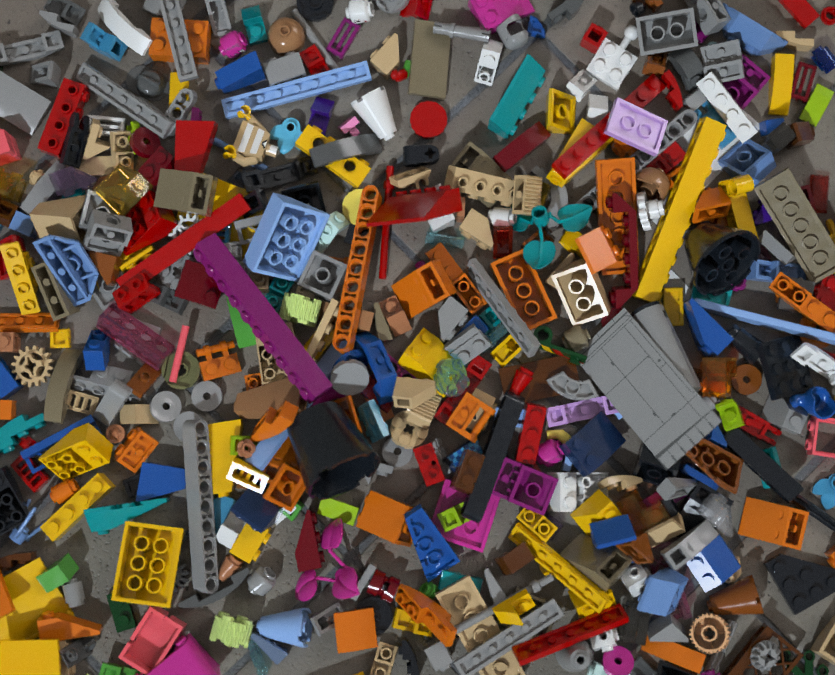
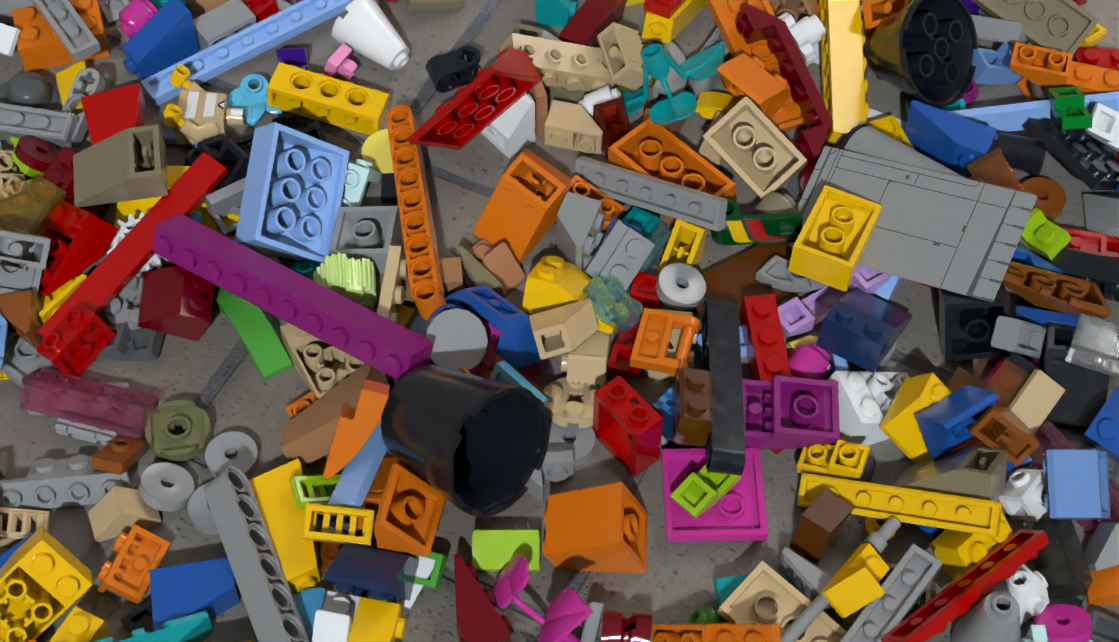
camera: 20 degrees left, 30 degrees down
blue slope [83,329,111,371] -> none
light grey beam [92,378,133,427] -> none
nougat tile [106,424,126,443] -> none
coral bar [169,325,190,383] -> none
orange plate [195,340,242,382] -> none
nougat plate [237,439,256,458] -> none
dark grey slope [309,134,383,168] -> none
red bar [379,166,395,280] -> none
tan plate [389,166,431,189] -> none
blue wing [404,504,460,582] -> none
red tile [410,101,447,139] -> none
clear light blue pin [425,231,464,249] -> none
red cone [510,366,534,396] -> none
tan slope [597,475,643,493] -> none
light grey slope [659,519,719,571] -> none
none -> light grey piece [655,263,706,311]
none -> yellow slope [788,185,883,292]
none -> green slope [1048,86,1092,130]

